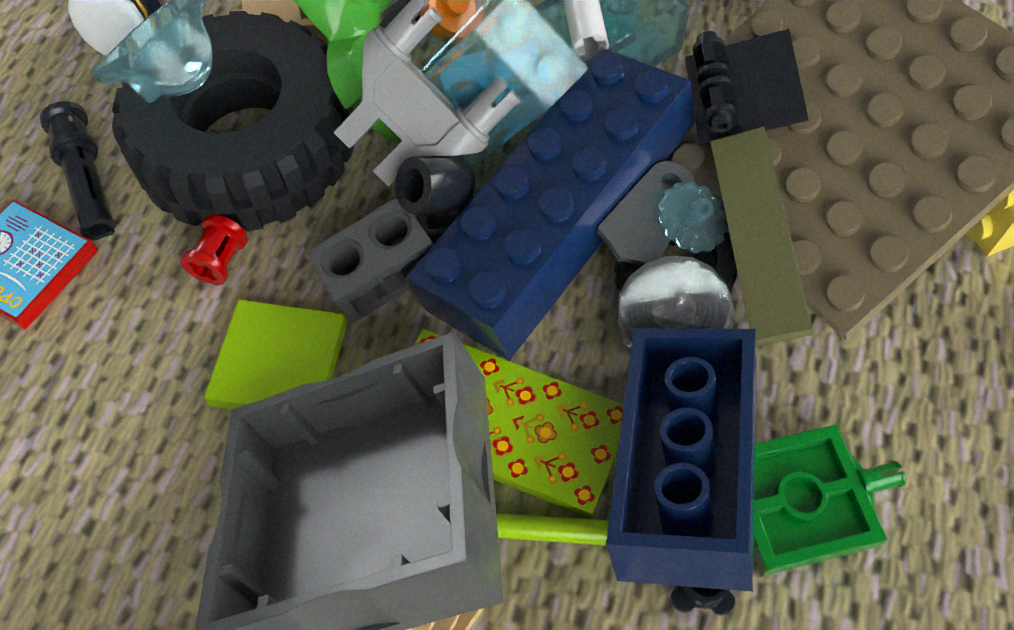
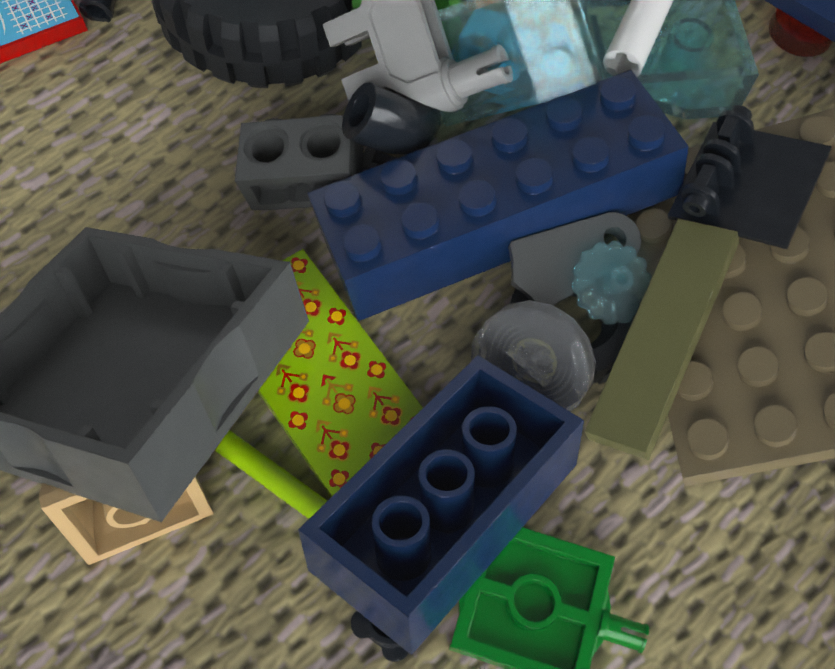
camera: 25 degrees right, 5 degrees up
red bush [179,214,249,286] -> none
lime tile [204,299,348,410] -> none

